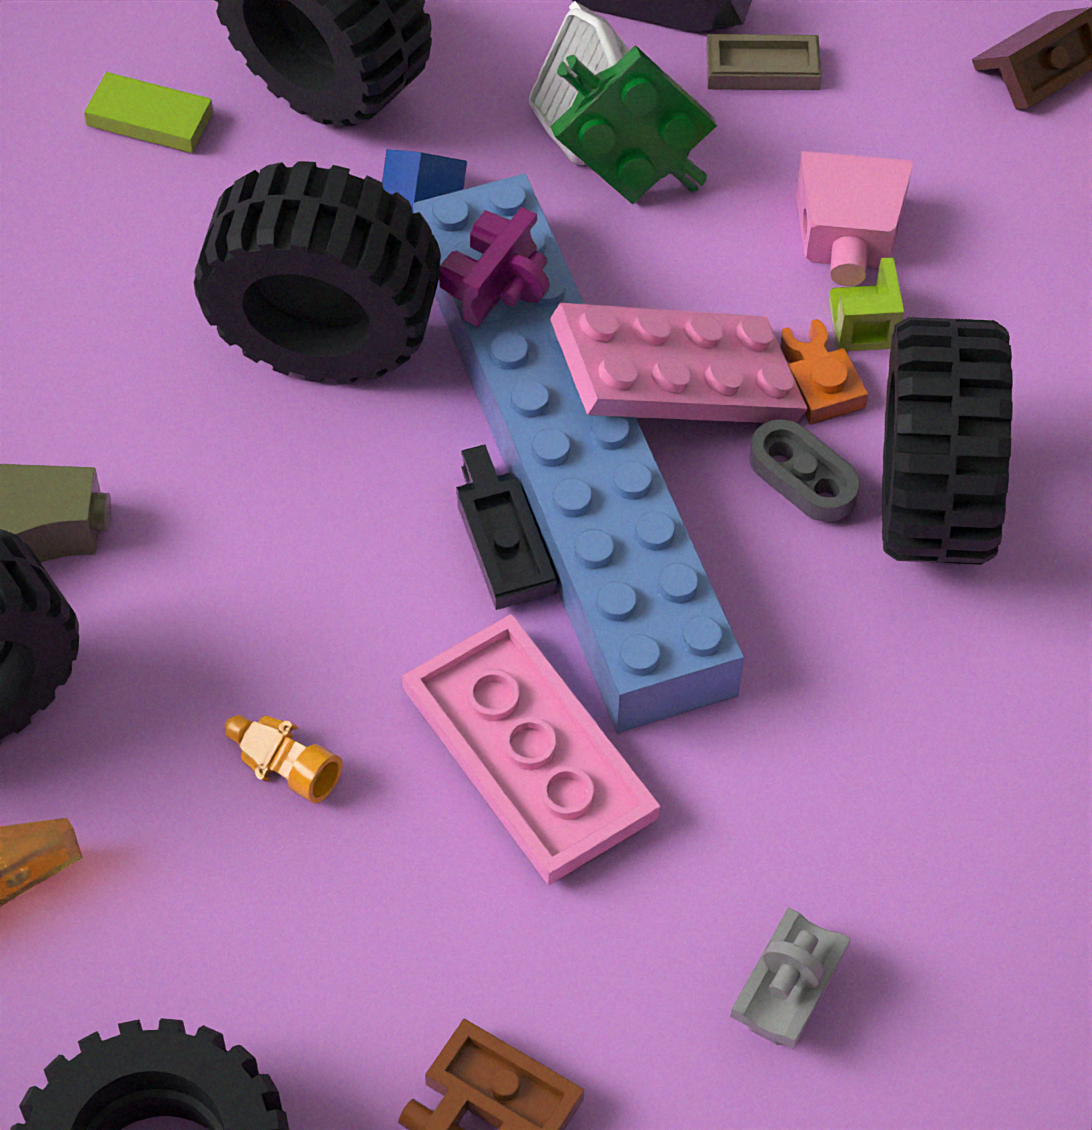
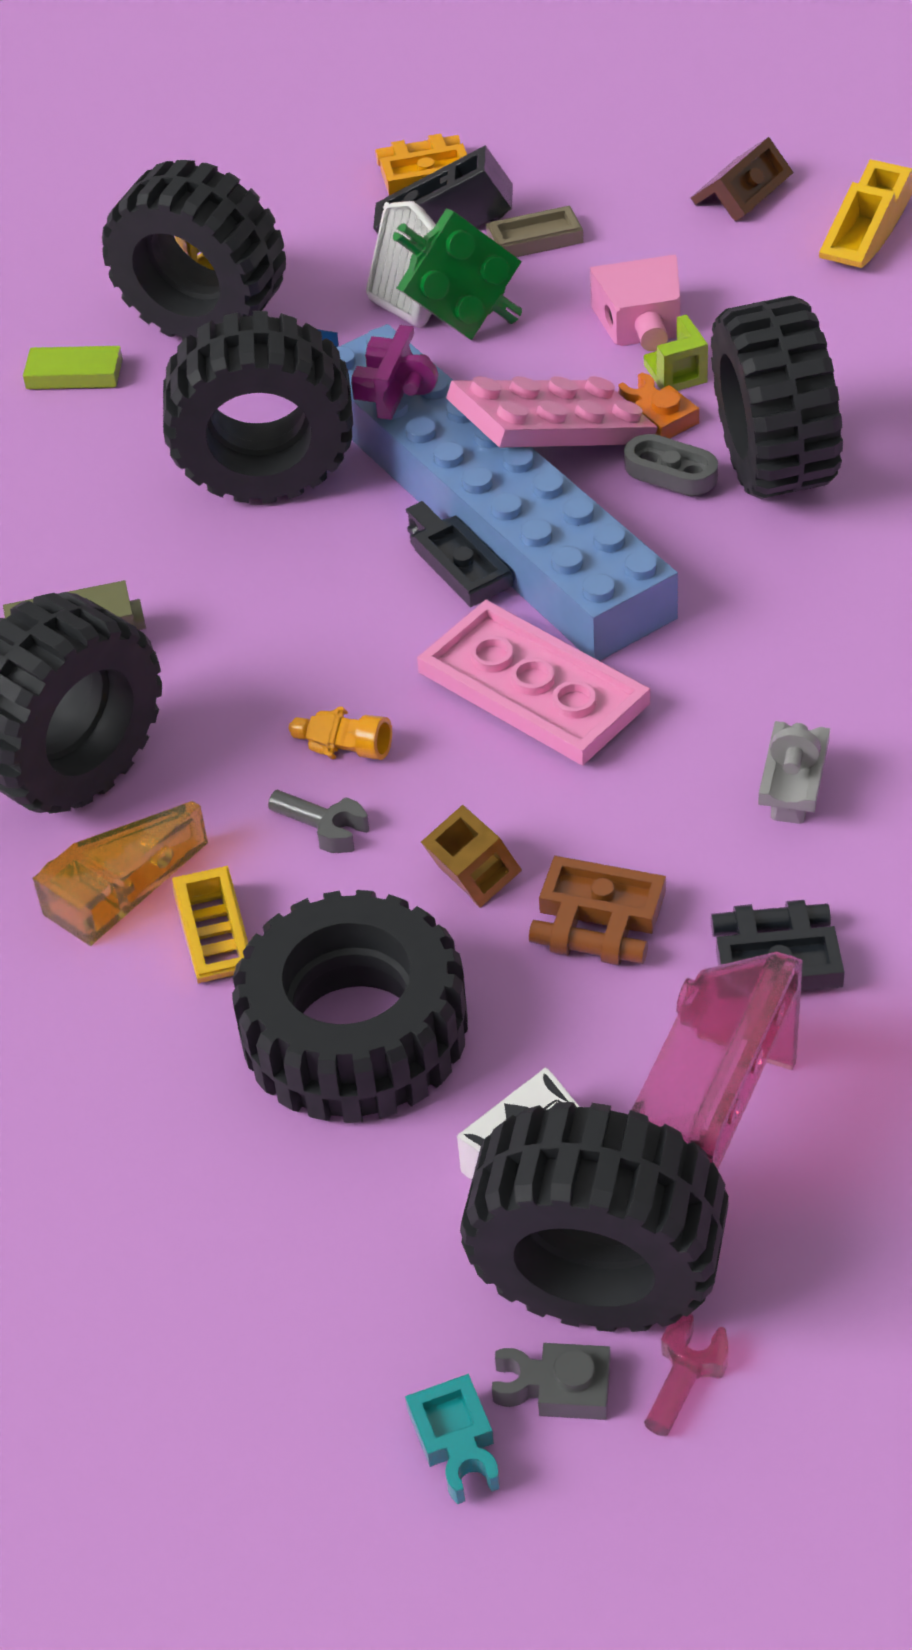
camera: 10 degrees left, 10 degrees down
none -> yellow slope [172,866,248,984]
none -> dark grey bar [268,789,369,853]
none -> pearl gold brick [421,805,522,908]

